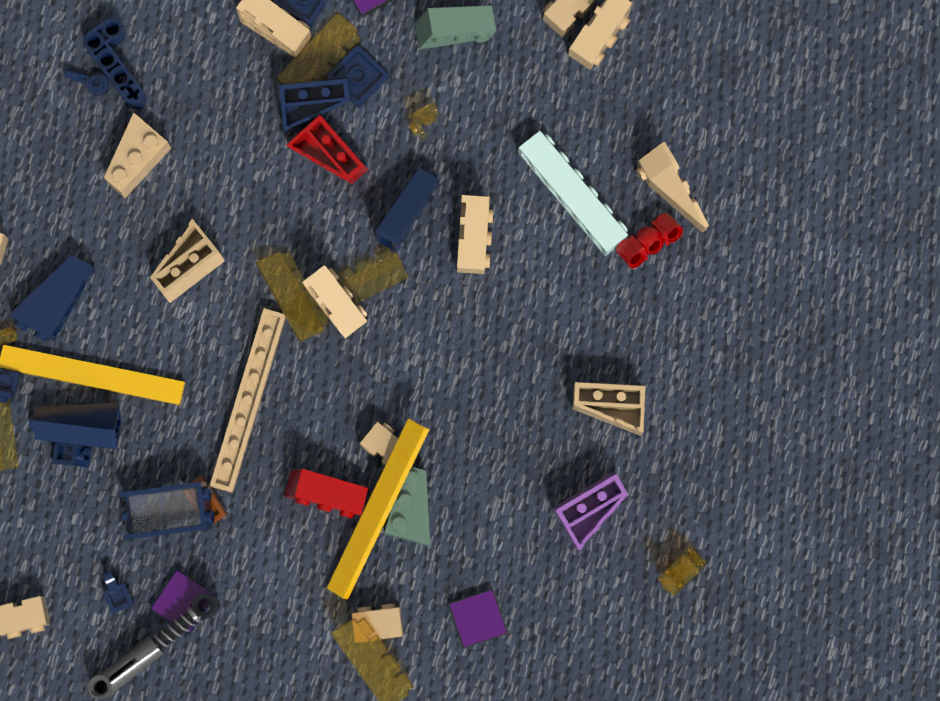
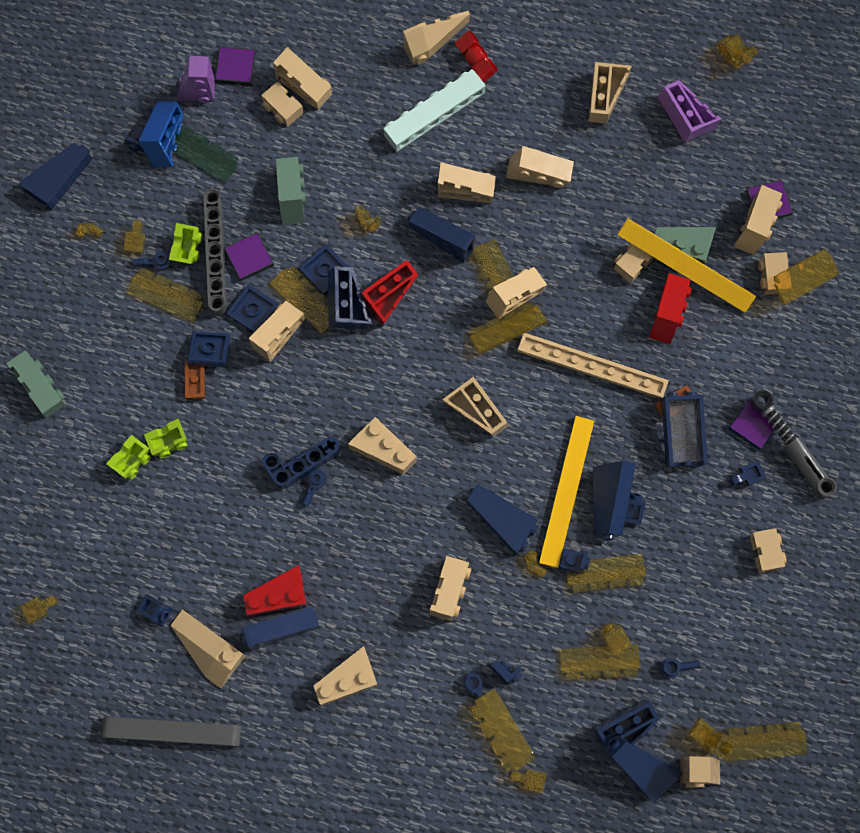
camera: 85 degrees left, 5 degrees down
none -> tan wedge [506,146,574,188]
none -> tan wedge [734,185,782,255]

